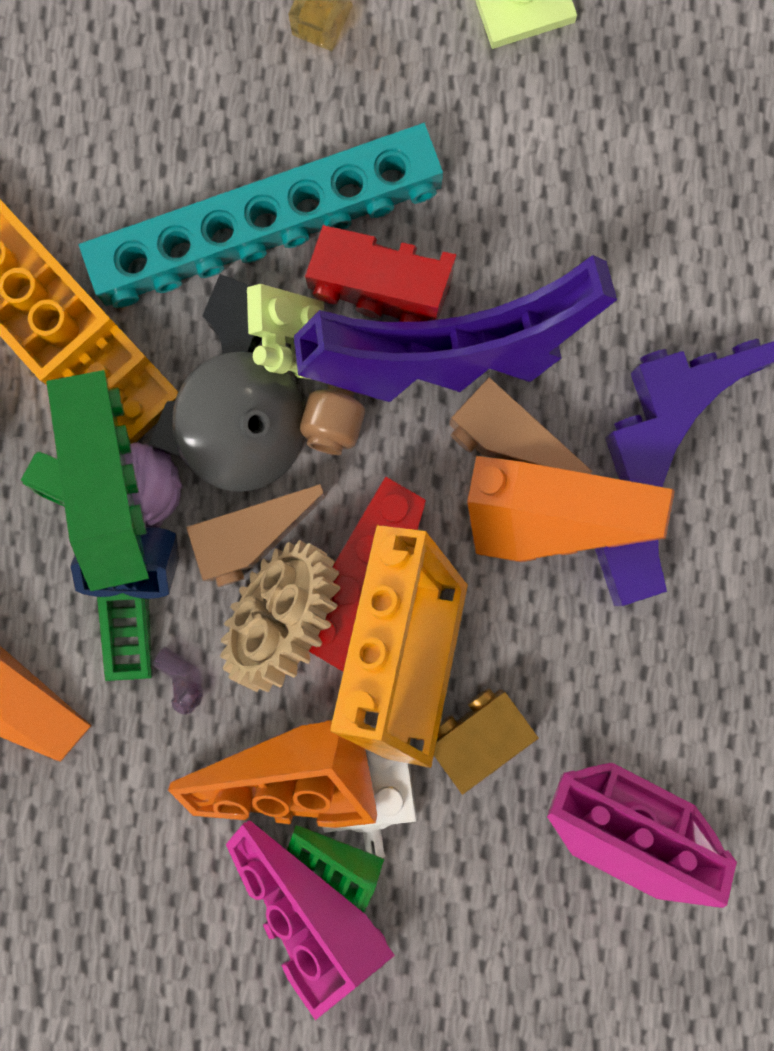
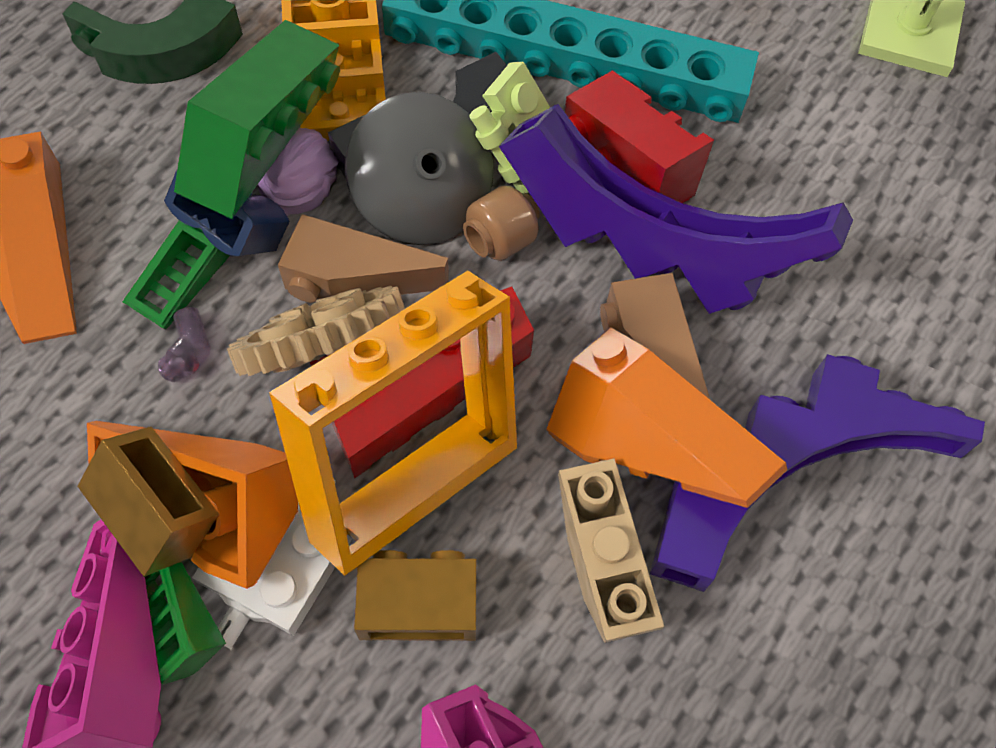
camera: 30 degrees right, 20 degrees down
none -> pearl gold brick [77,426,219,577]
none -> tan slope [558,459,664,643]

